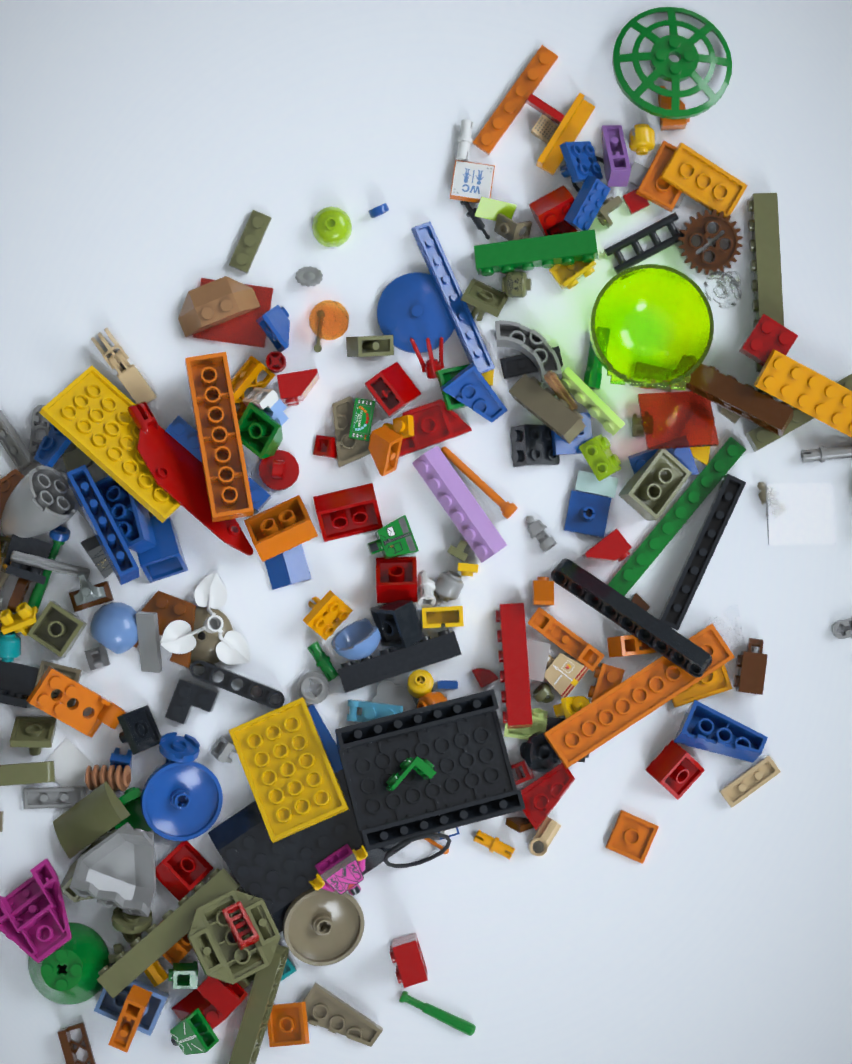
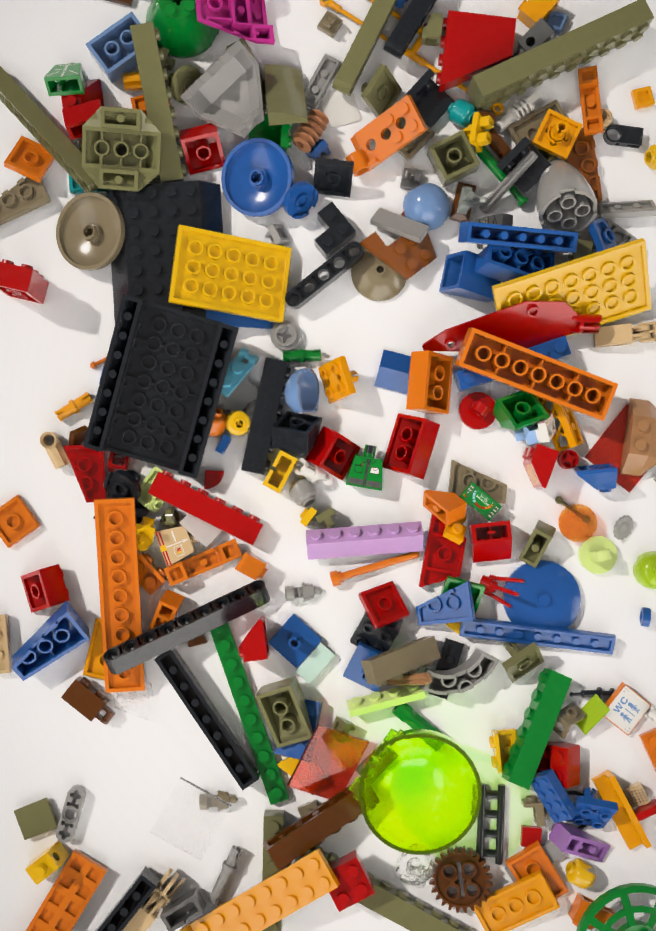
camera: 120 degrees right, 0 degrees up
blue tile [49,525,70,542] -> none
orange slope [108,984,153,1053] -> none
white plant [160,573,251,665] -> none
green brick [168,961,198,989] -> none
red slope [221,901,259,950] -> none
torso [309,844,368,896] -> none
red slope [313,435,337,459] -> none
black piece [383,833,452,868] -> none
green bracket [385,756,436,791] -> none
olive head [502,271,532,298] -> none
lime bracket [579,434,622,481] -> none
none -> red tile [358,581,410,629]
none -> yellowish green tile [578,536,617,574]

